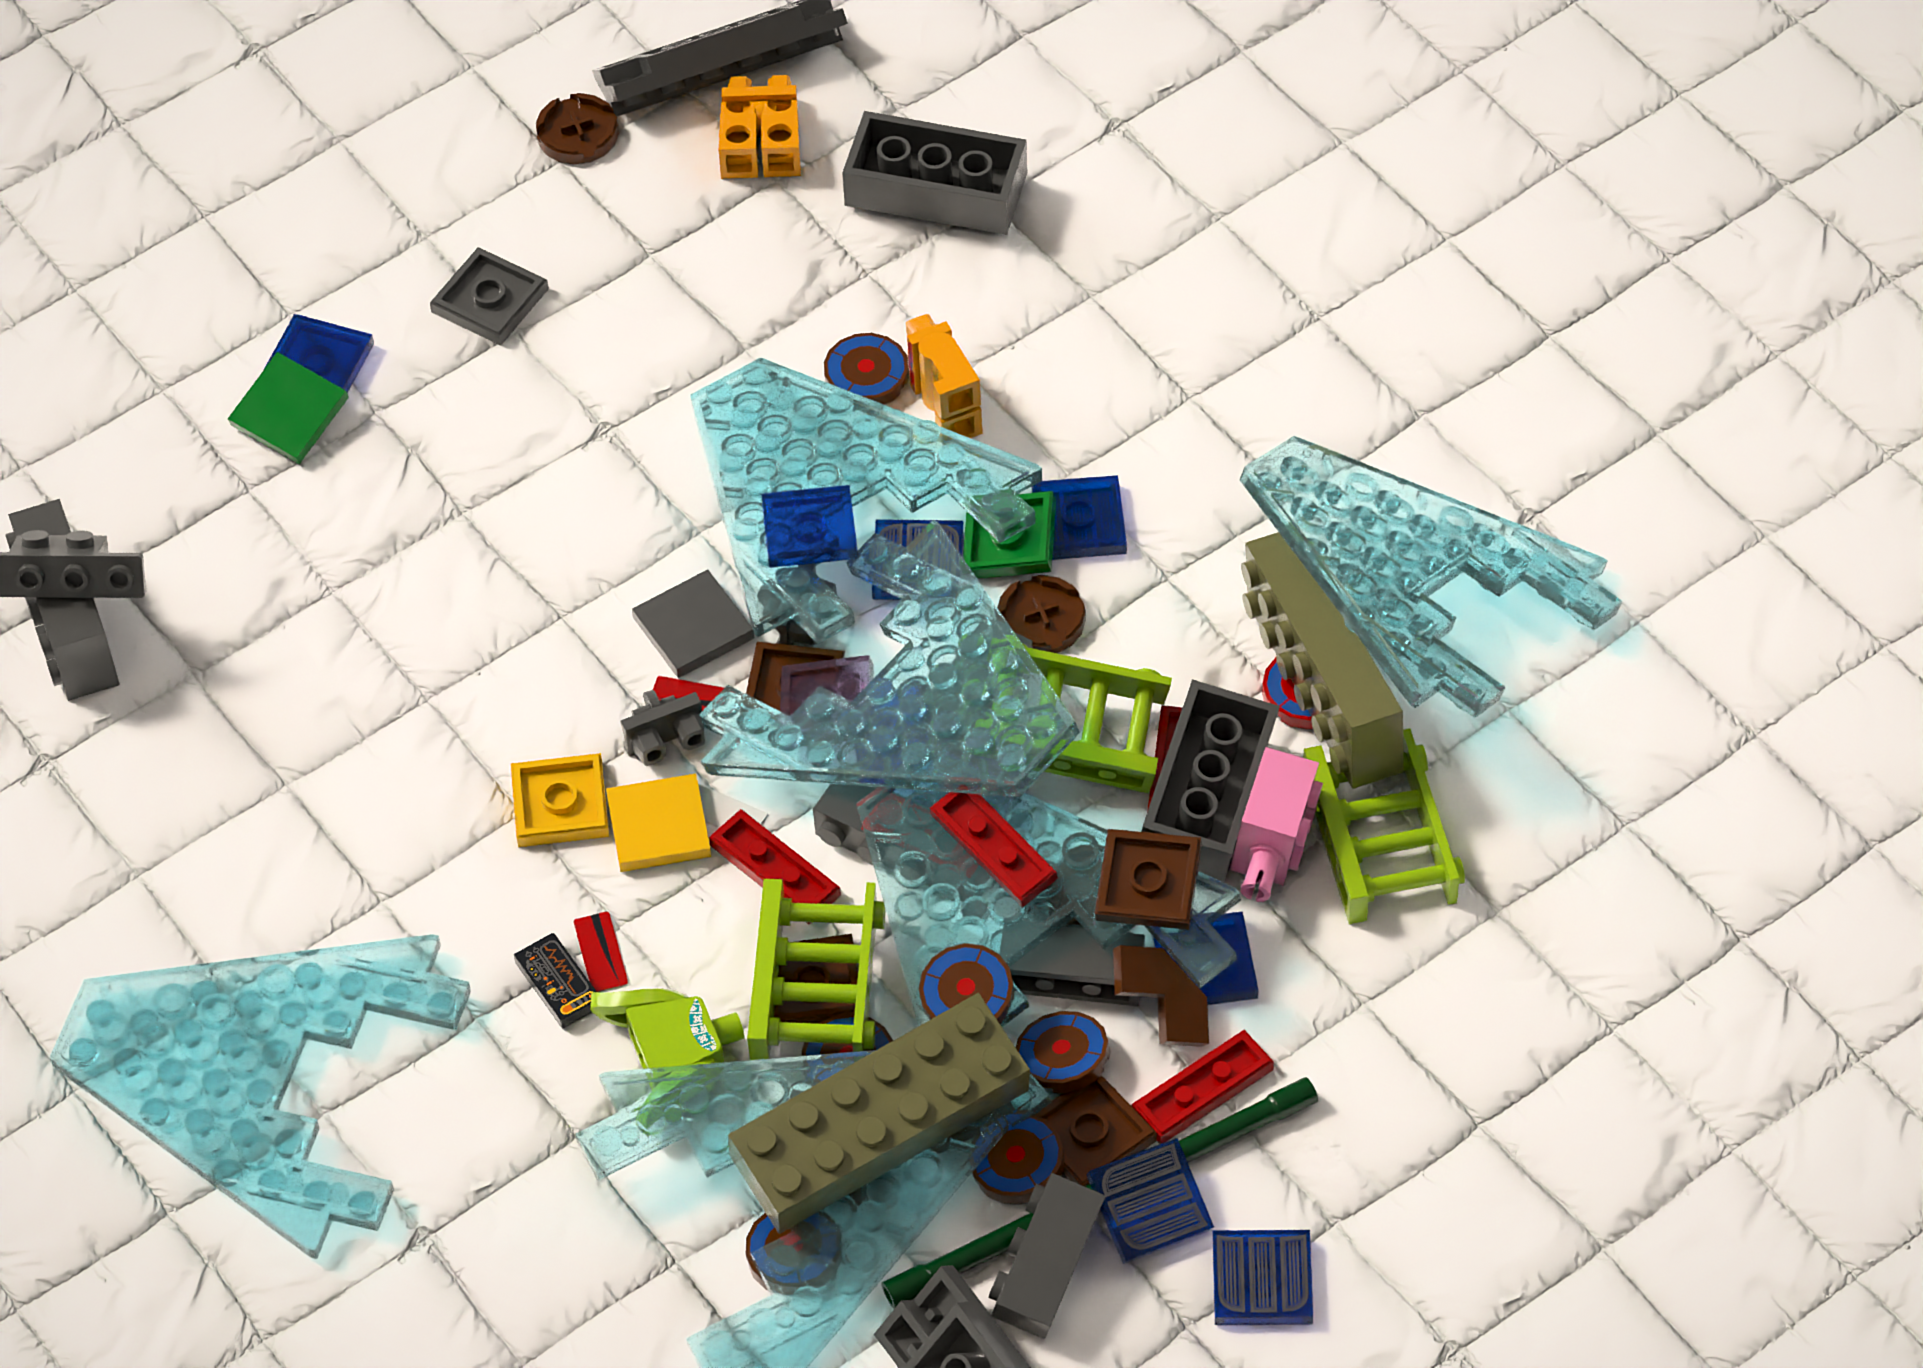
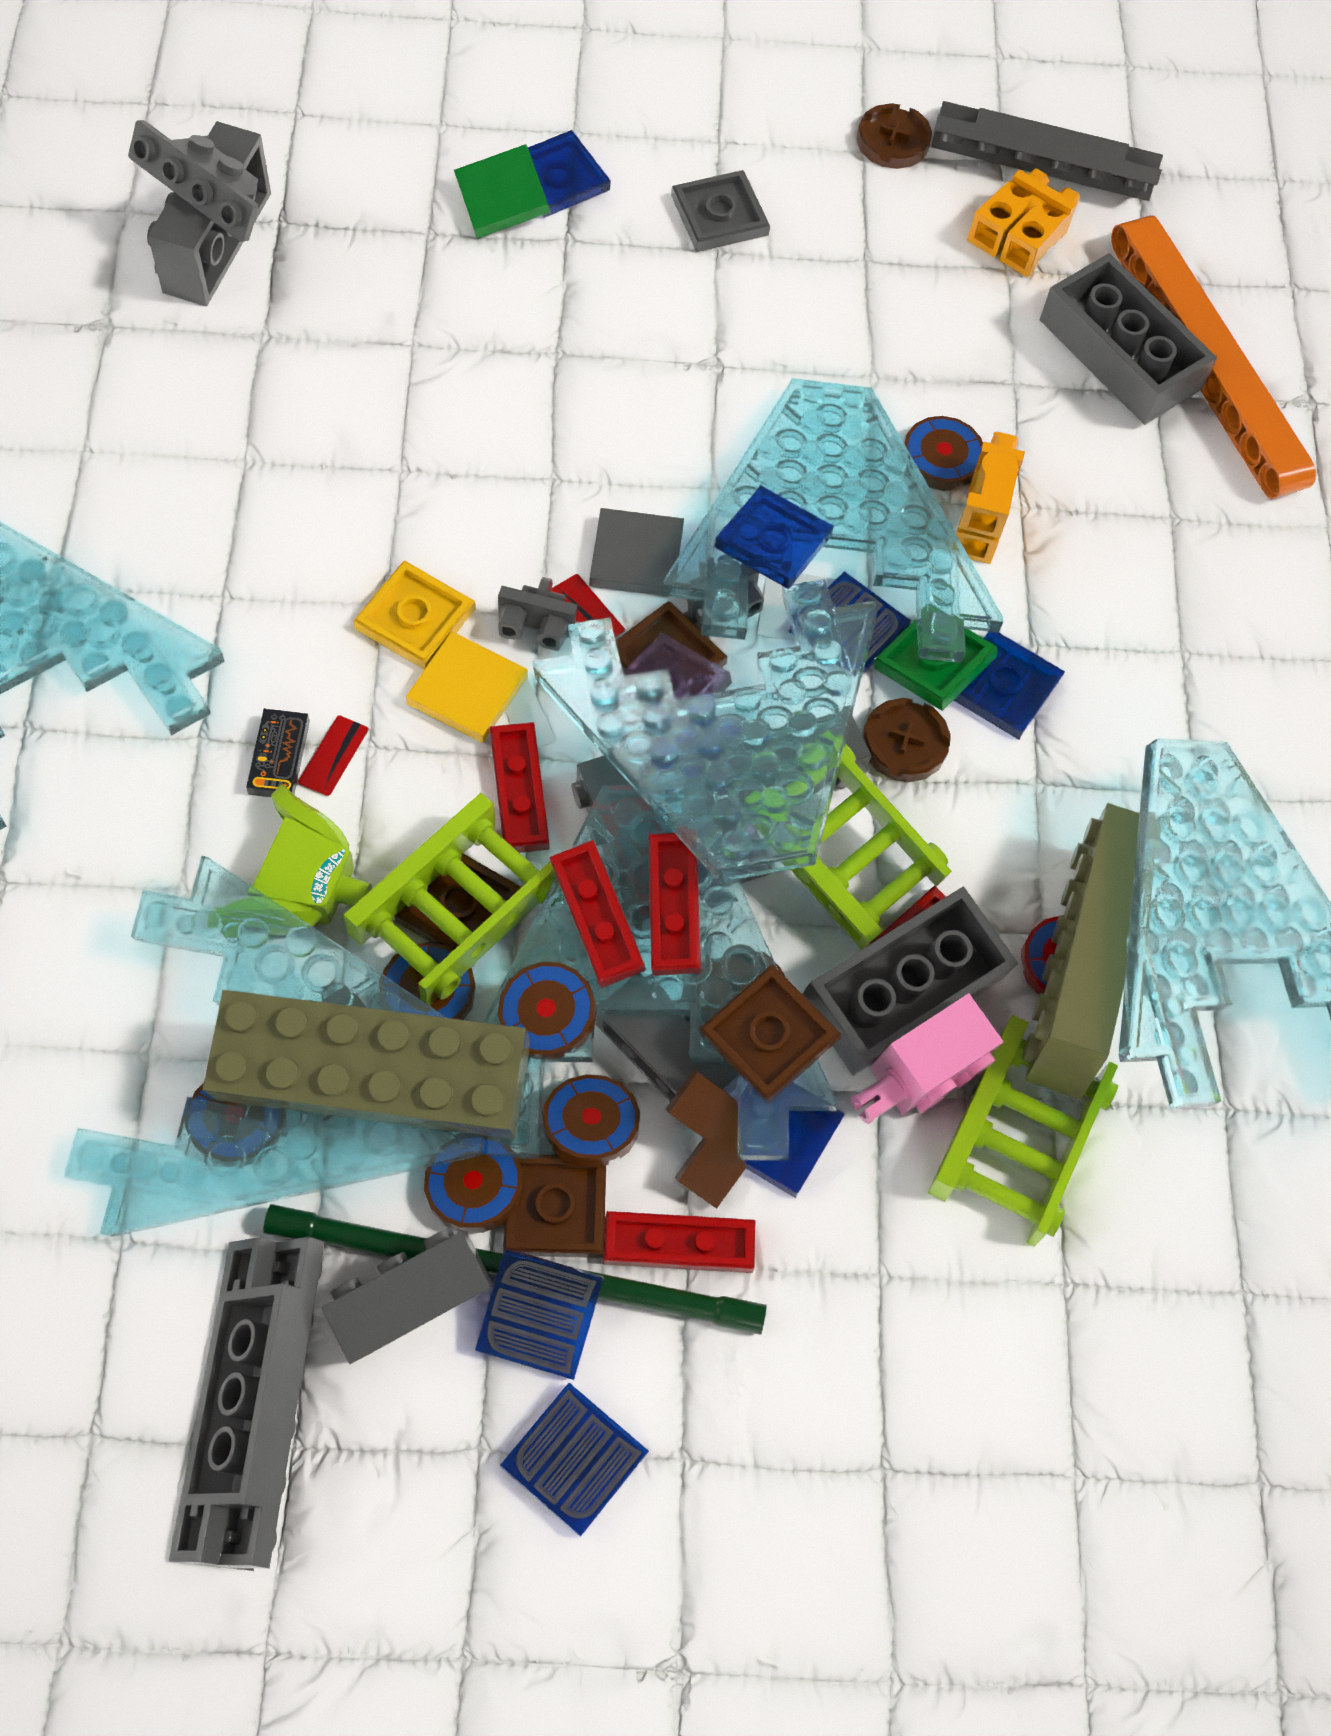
camera: 30 degrees right, 10 degrees up
none -> red tile [549,840,646,988]
none -> orange beam [1111,215,1316,499]

